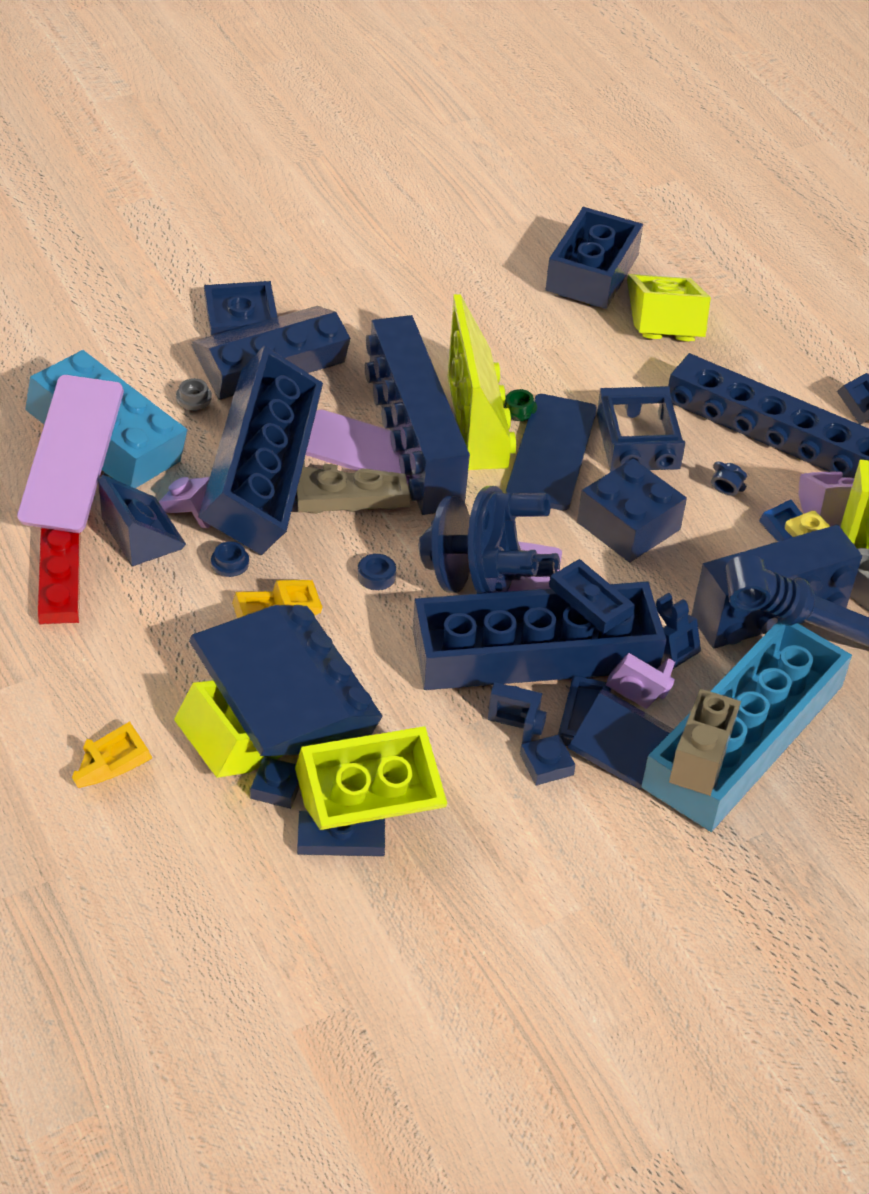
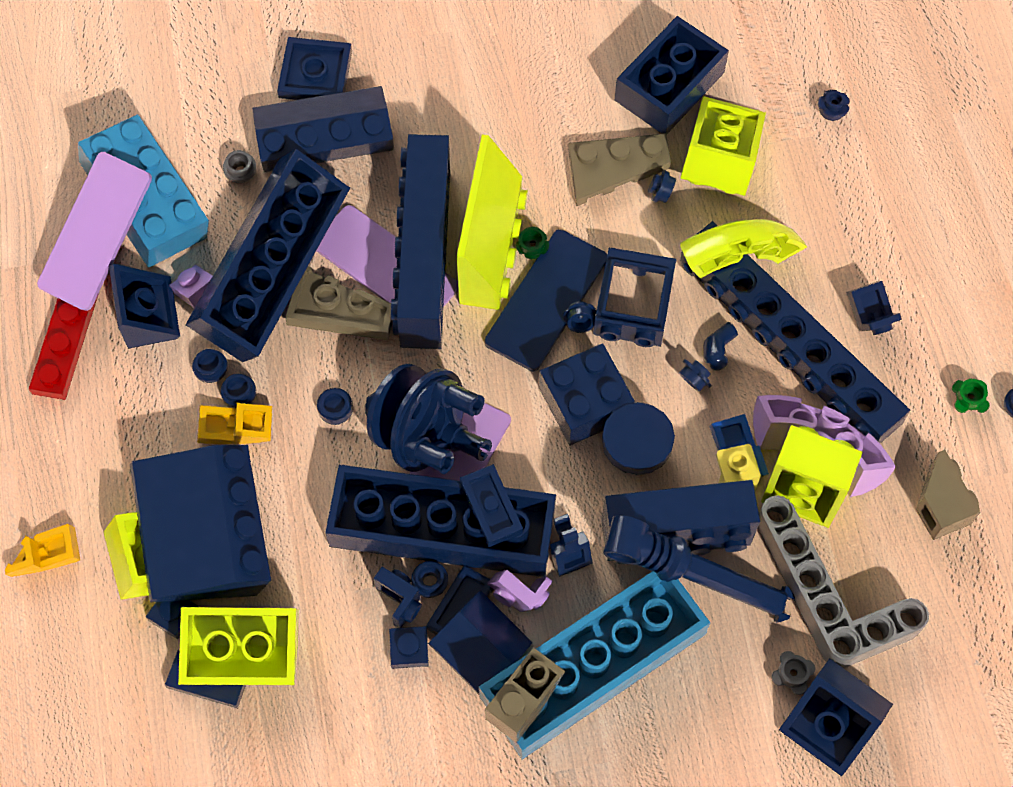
camera: 20 degrees right, 20 degrees up
none -> dark blue plate [221,374,256,408]
none -> dark blue plate [411,561,448,598]
none -> dark blue plate [563,301,597,333]
none -> dark tan wing [568,133,671,207]
none -> dark blue piece [602,402,675,475]
none -> dark blue plate [648,170,676,203]
none -> neon yellow brick [680,219,807,278]
none -> dark blue arm [703,322,738,371]
none -> dark blue plate [818,90,850,121]

